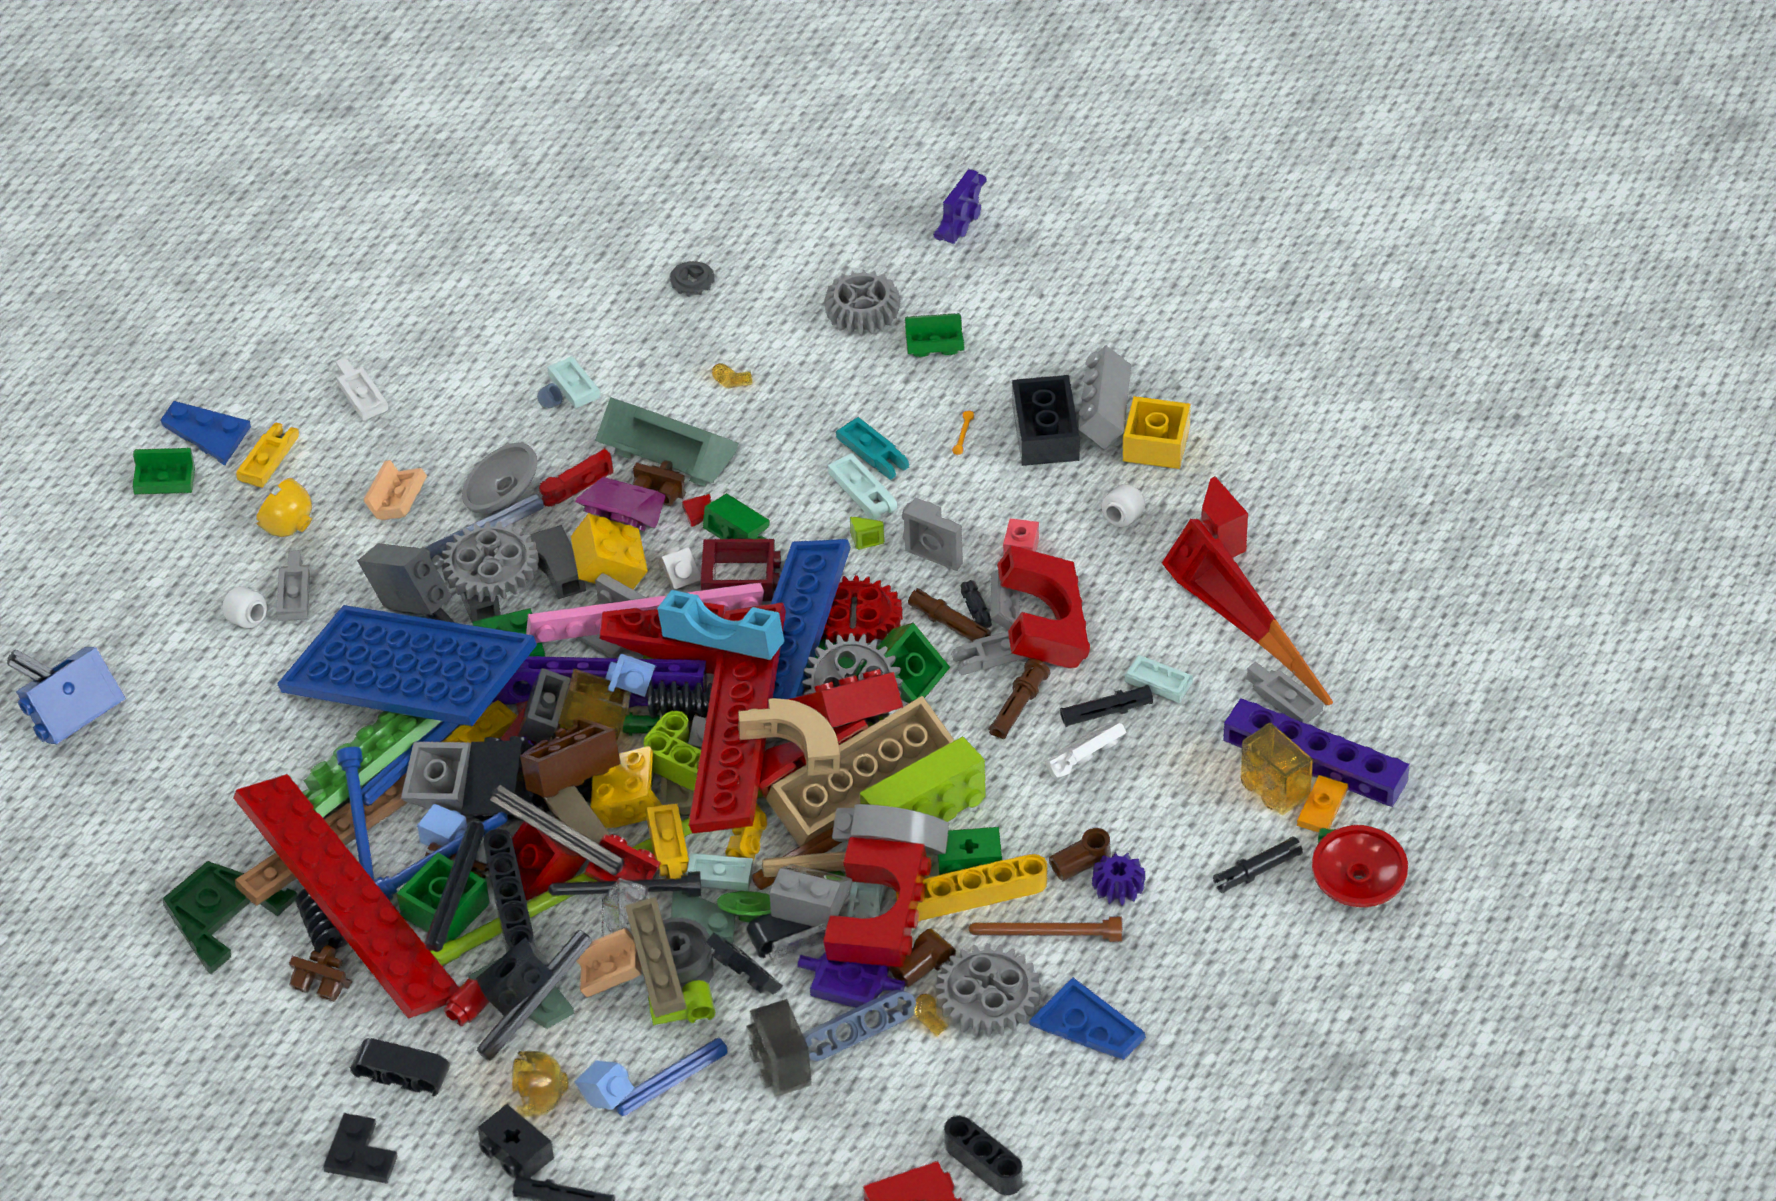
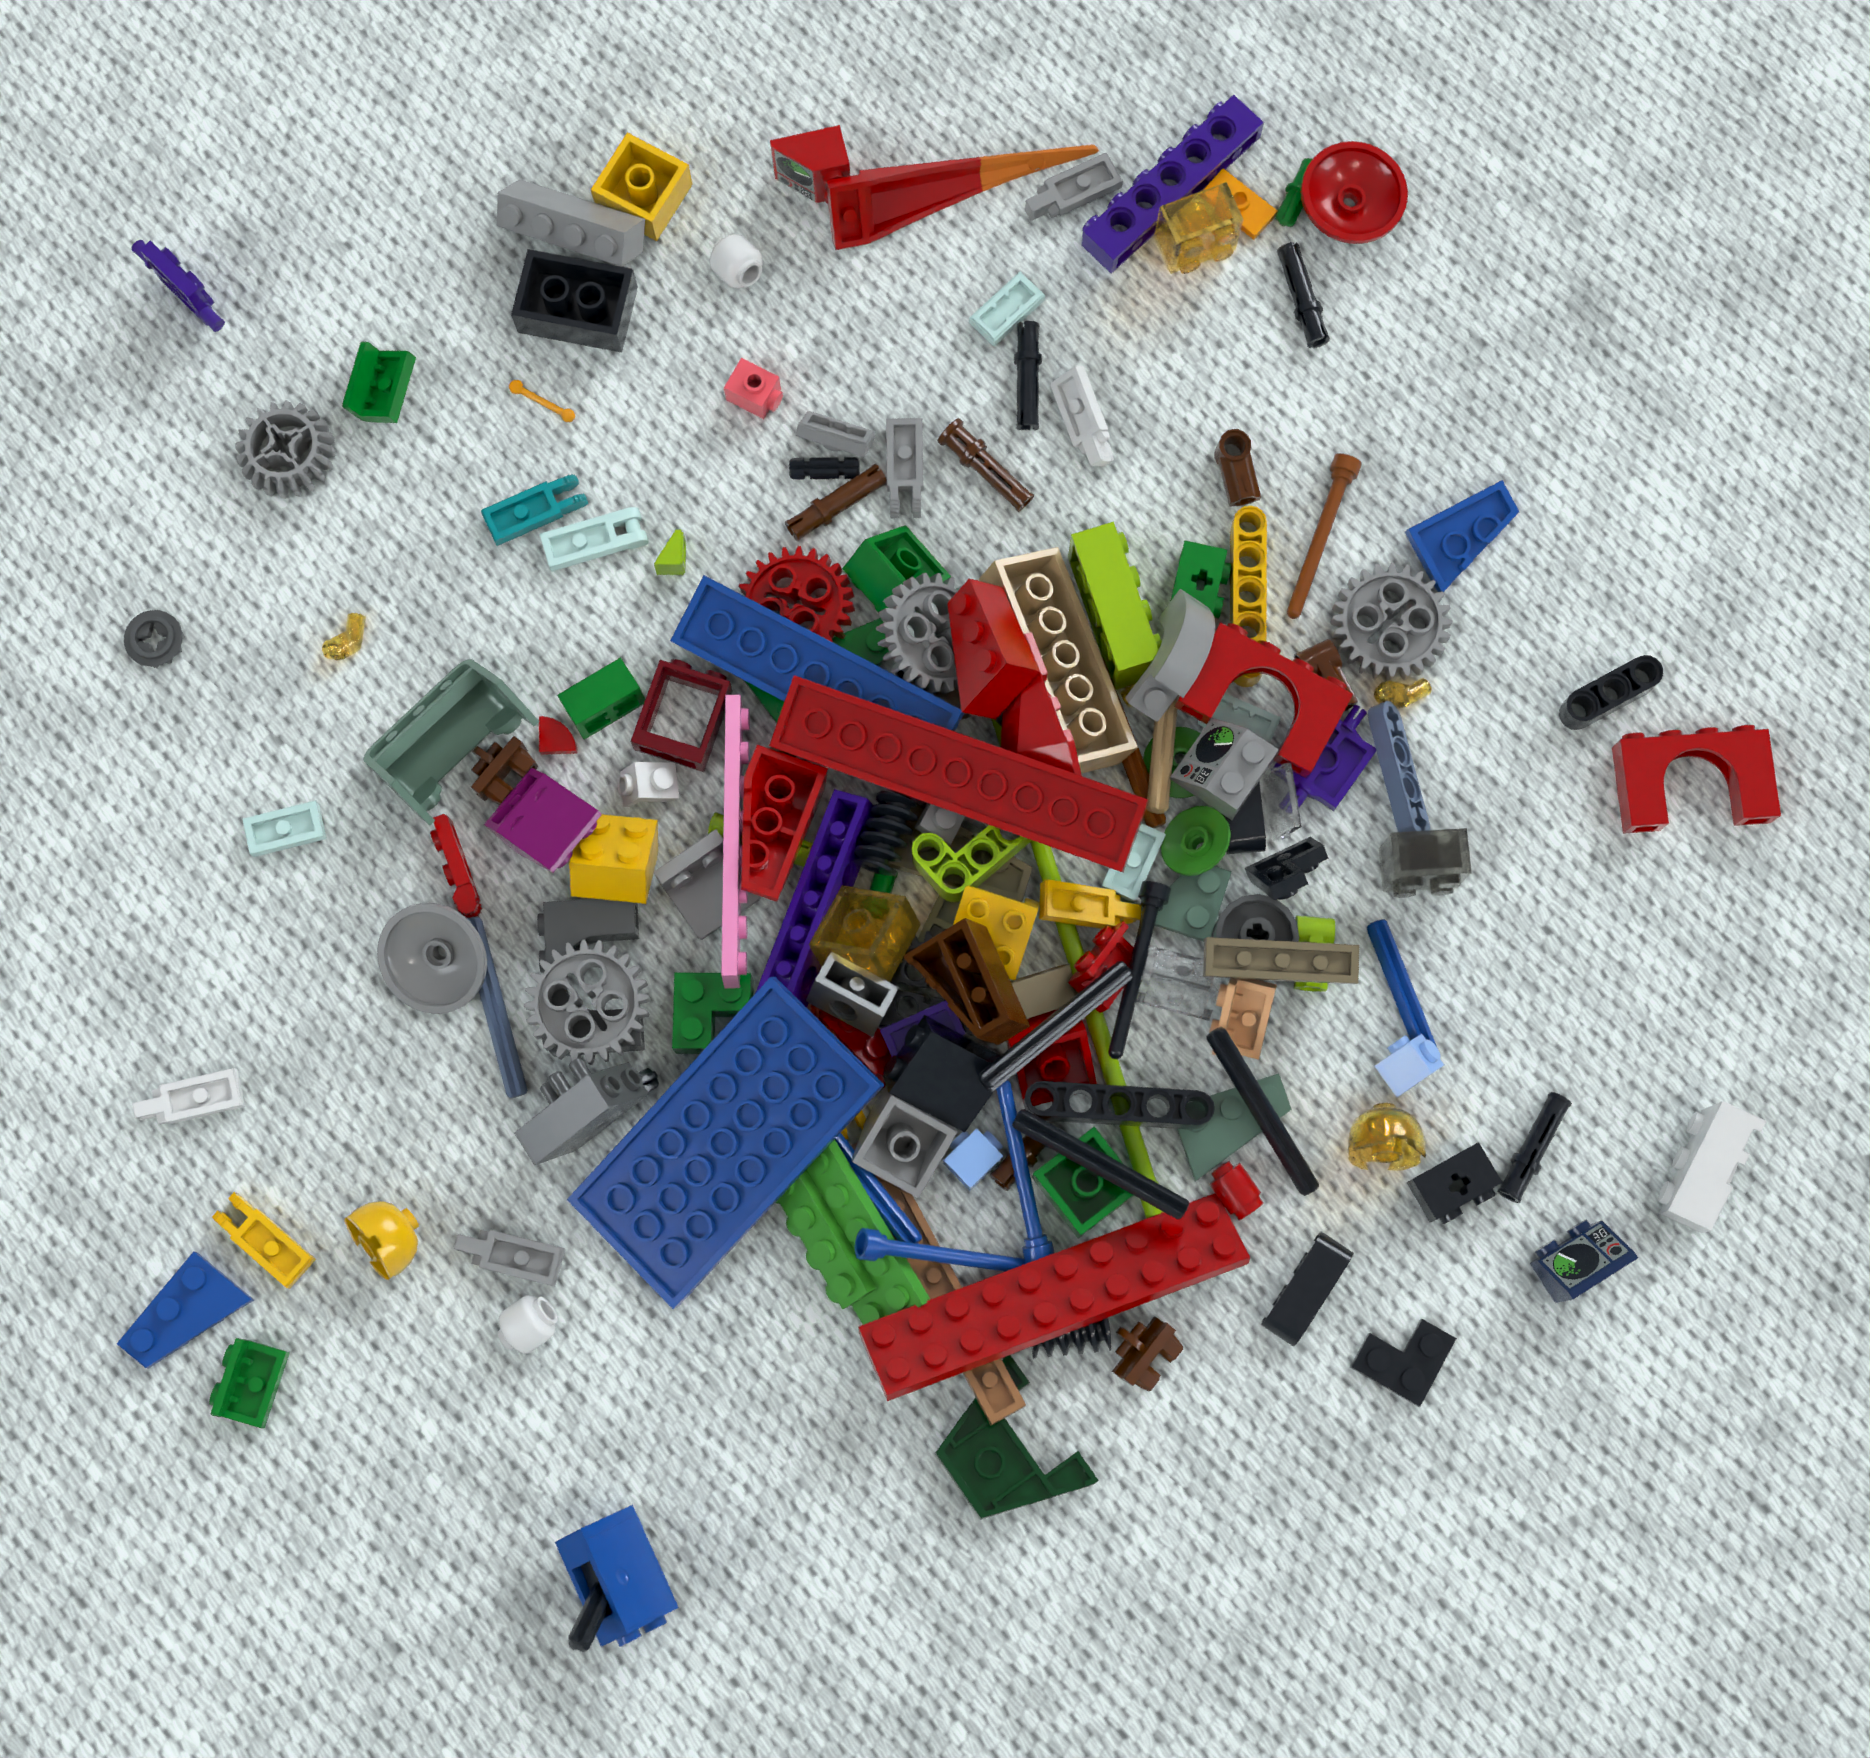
camera: 75 degrees left, 30 degrees up
light nougat bracket [364,460,427,520] -> none
black brick [476,937,554,1016] -> none
sand blue hinge [537,383,562,408] -> none
light blue bracket [605,654,655,697] -> none
medium azure arch [657,590,784,660] -> none
tan arch [738,698,840,776] -> none
light grey plate [902,497,963,571] -> none
red arch [997,545,1090,668] -> none
dark purple gear [1092,852,1146,906] -> none

